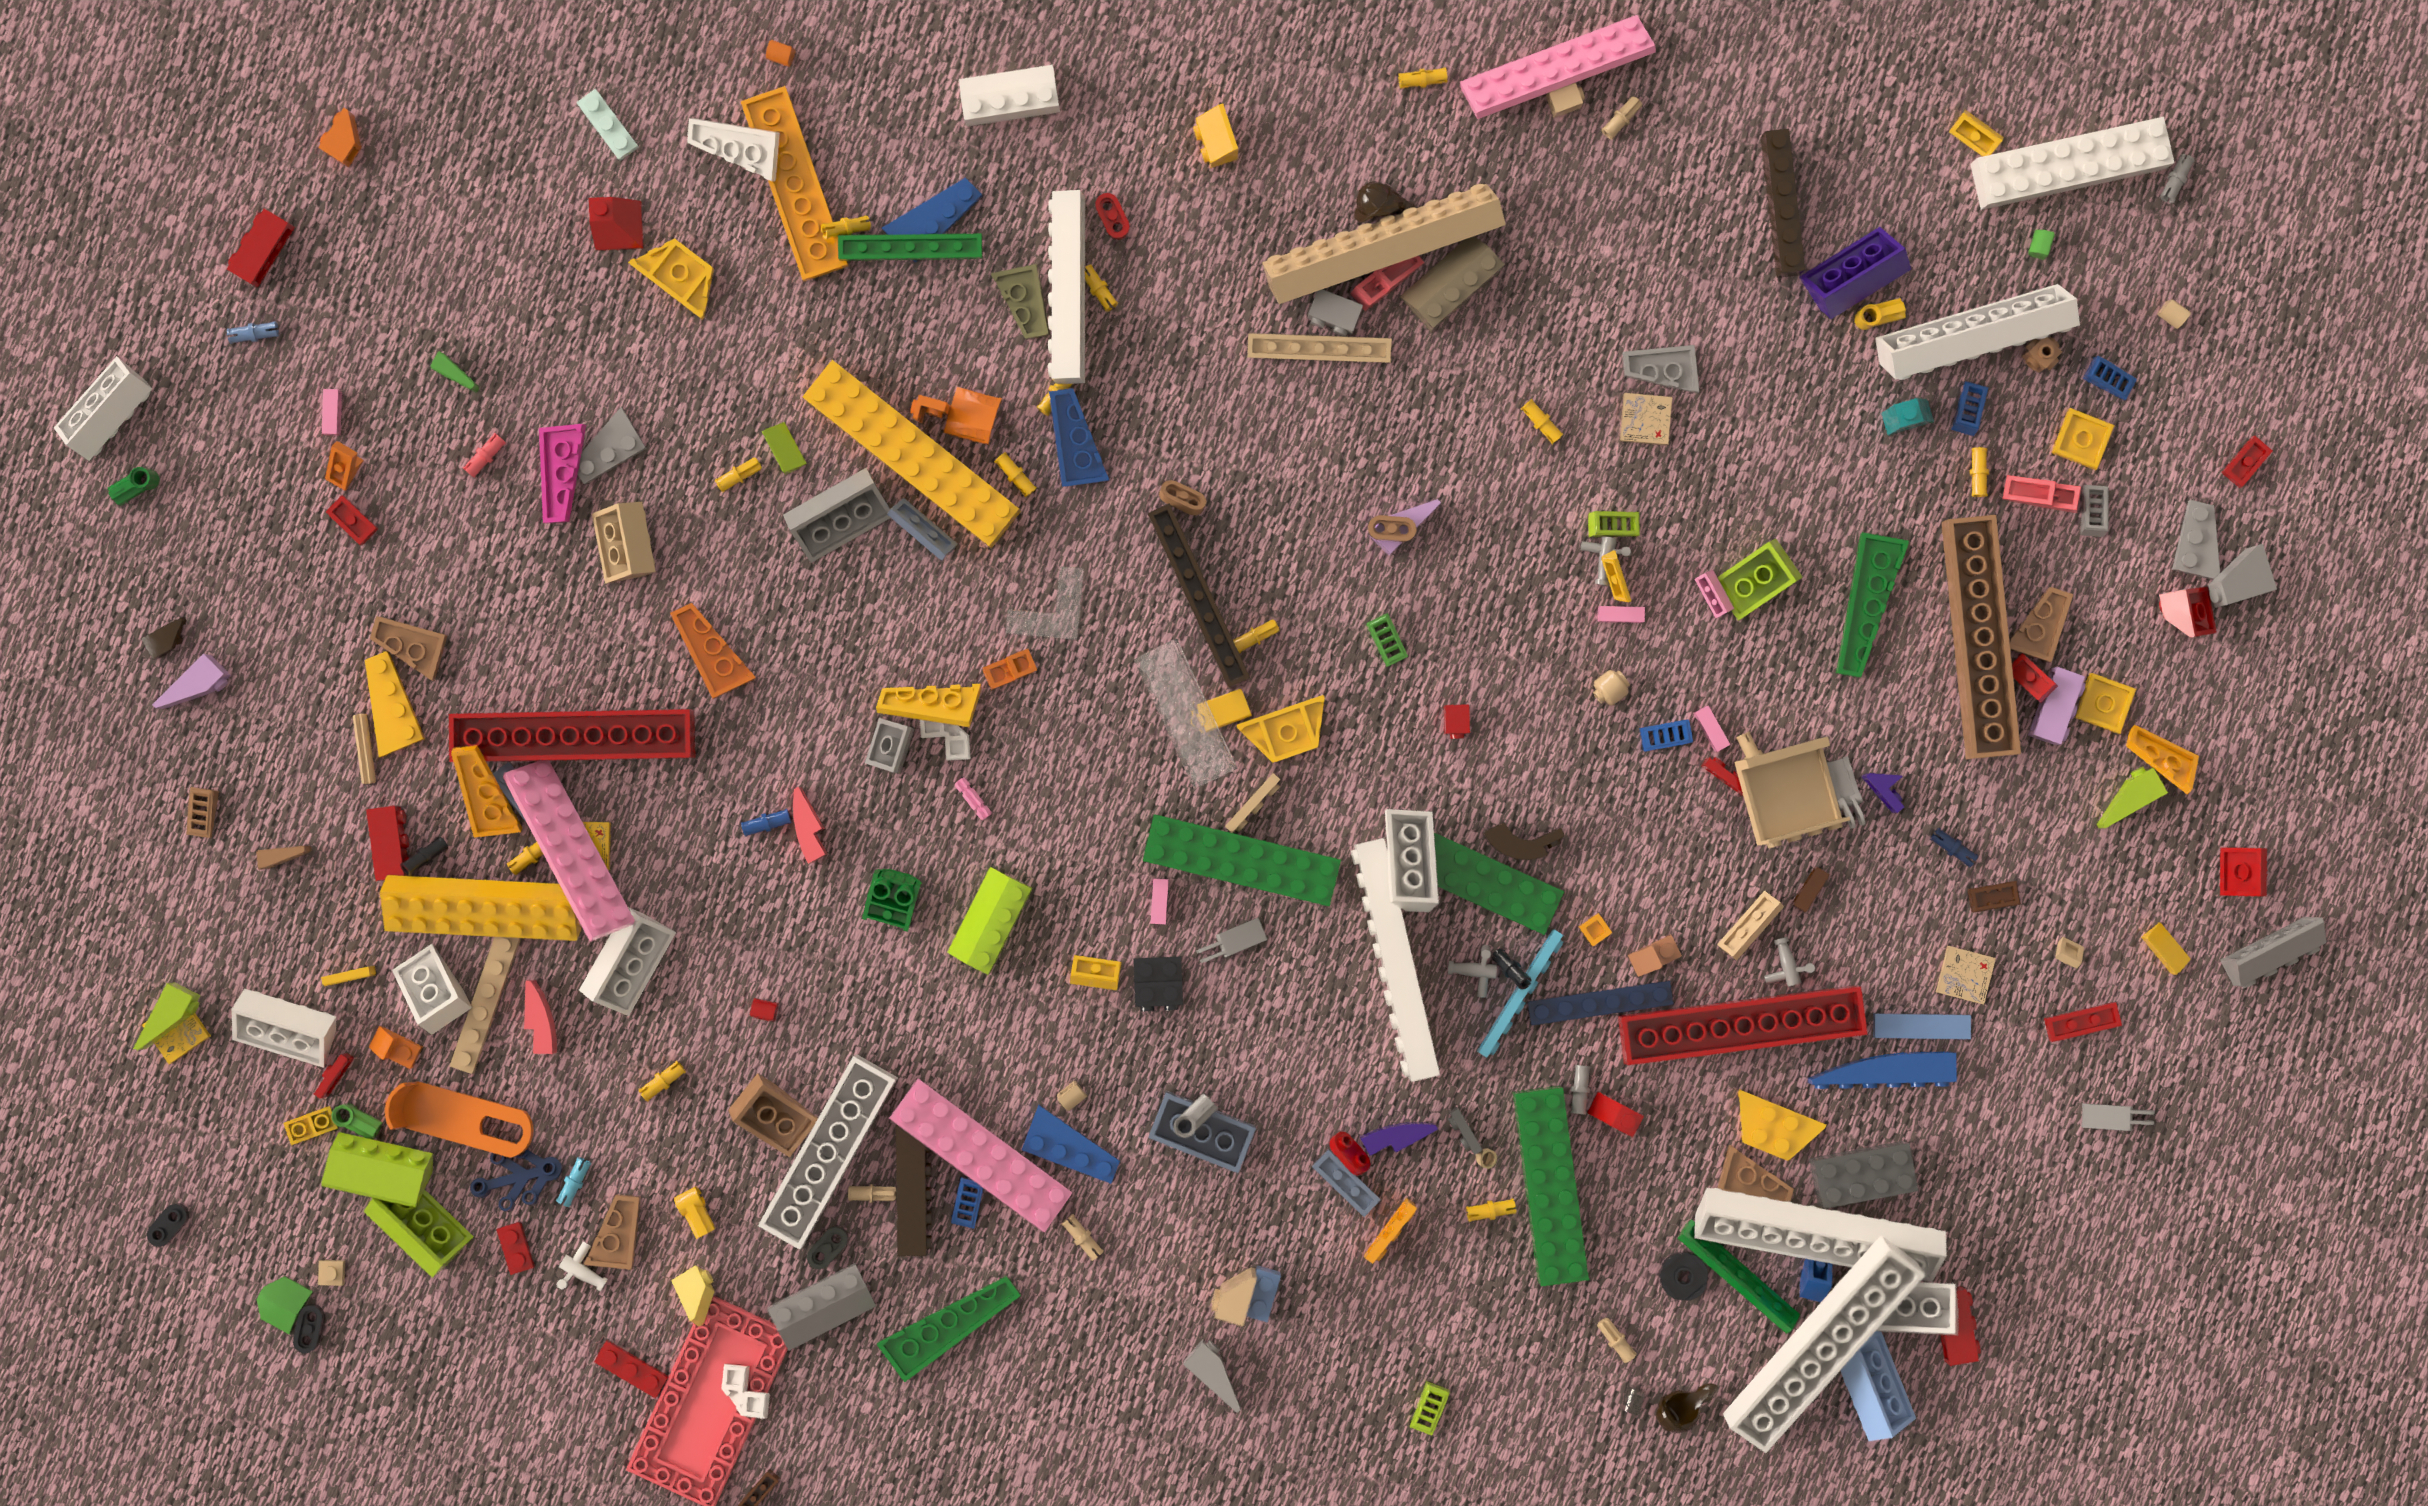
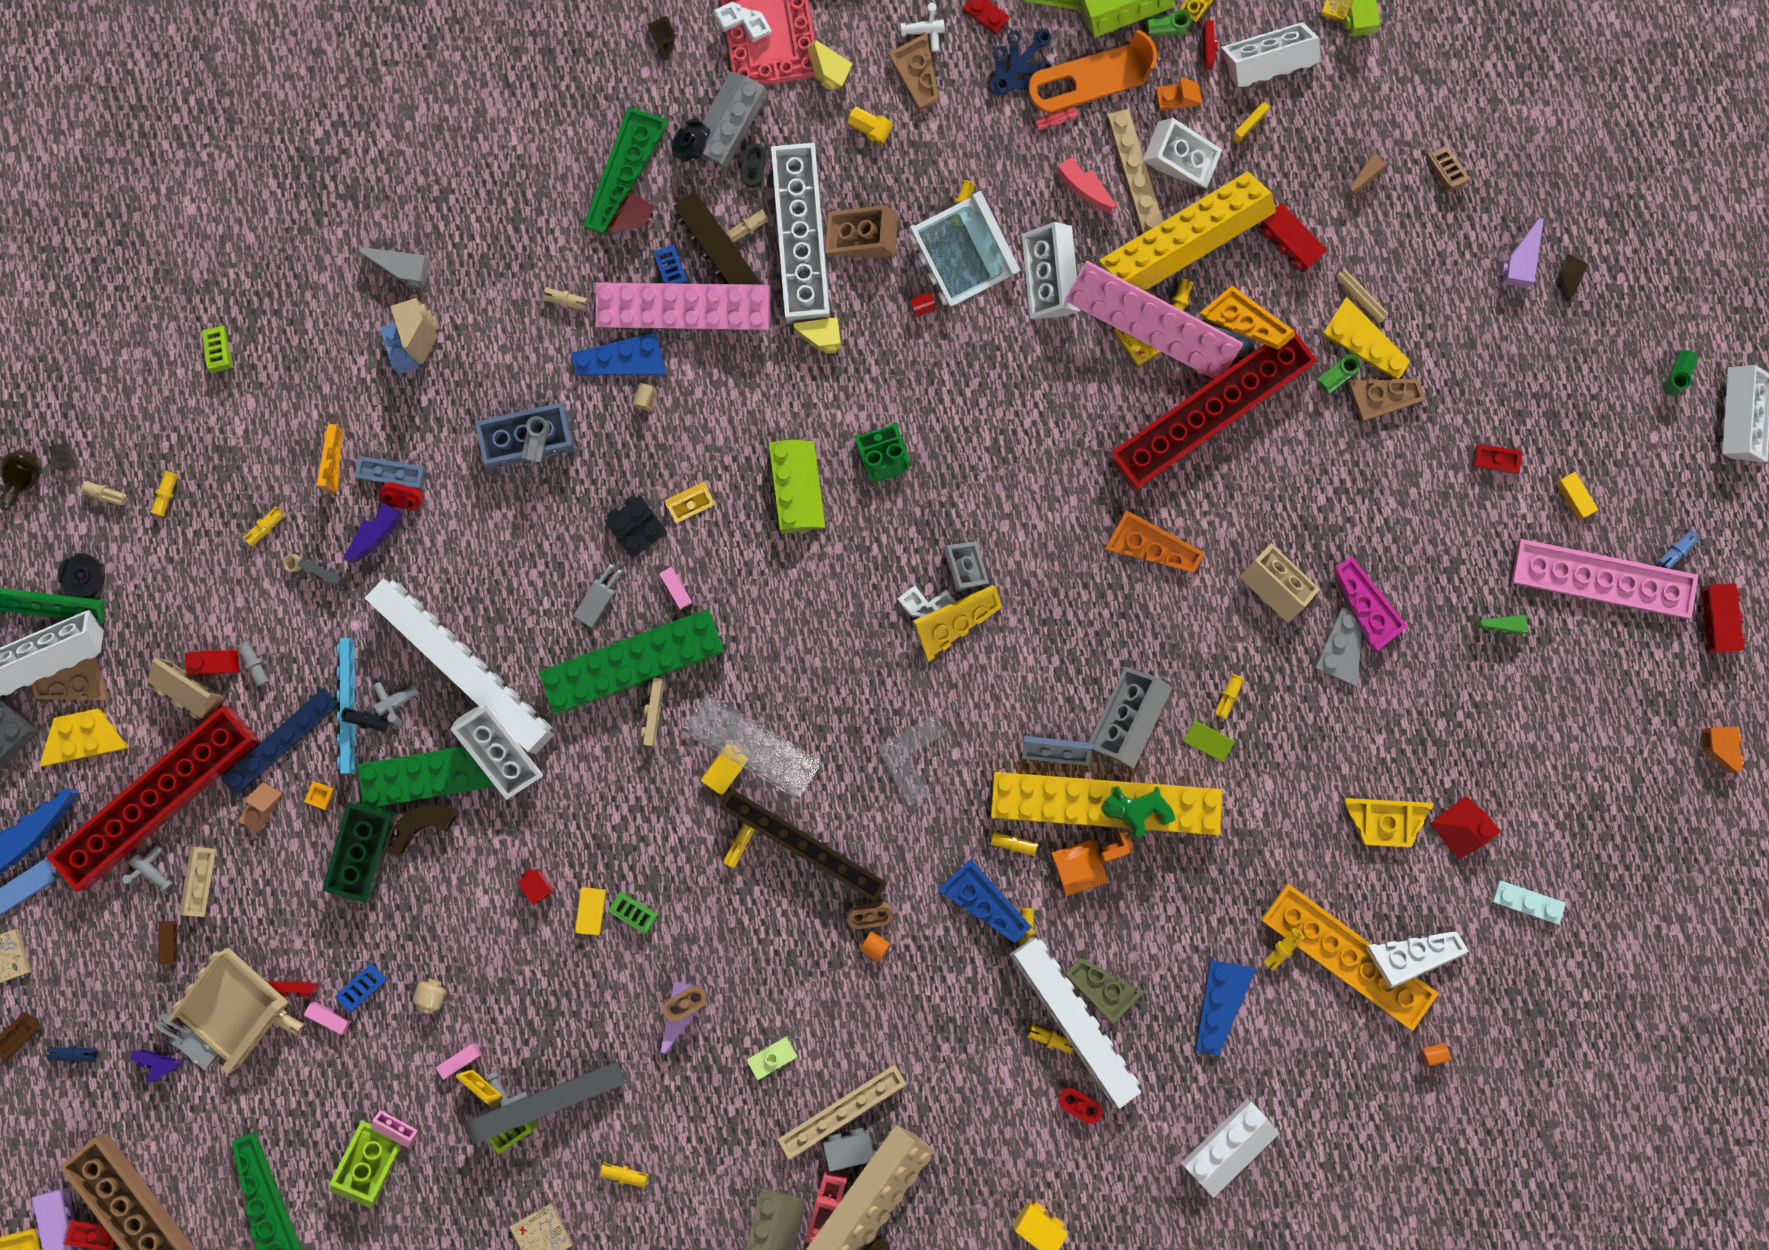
camera: 150 degrees right, 5 degrees down
bright pink piece [322,389,342,436] -> none
orange slope [325,441,364,491] -> none
black pin [400,837,448,876] -> none
coral pin [463,433,506,478] -> none
medium azure pin [556,1157,592,1207] -> none
blue pin [741,809,792,837] -> none
coral slope [793,787,827,864] -> none
green plate [838,233,983,261] -> none
bright pink axle [955,778,992,820] -> none
orange slope [982,648,1037,690] -> none
yellow wing [1236,695,1325,763] -> none
green brick [1512,1085,1589,1287] -> none
none -> tan slope [148,657,225,721]
none -> yellow pin [150,470,179,516]
none -> dark green brick [322,800,398,903]
none -> dark grey beam [465,1061,625,1144]
none -> yellow slope [575,887,606,935]
none -> dark red slope [606,192,654,233]
none -> dark brown slope [647,15,676,61]
none -> black plate [672,118,710,162]
none -> yellowish green plate [747,1036,798,1080]
none -> light yellow slope [794,317,841,354]
none -> orange brick [859,931,890,962]
none -> clear light blue panel [907,191,1020,308]
none -> coral axle [1035,106,1077,130]
none -> green animal [1101,786,1175,838]
none -> bright green piece [1316,355,1361,395]
none -> bright pink plate [1511,539,1698,619]
none -> yellow slope [1556,472,1598,521]

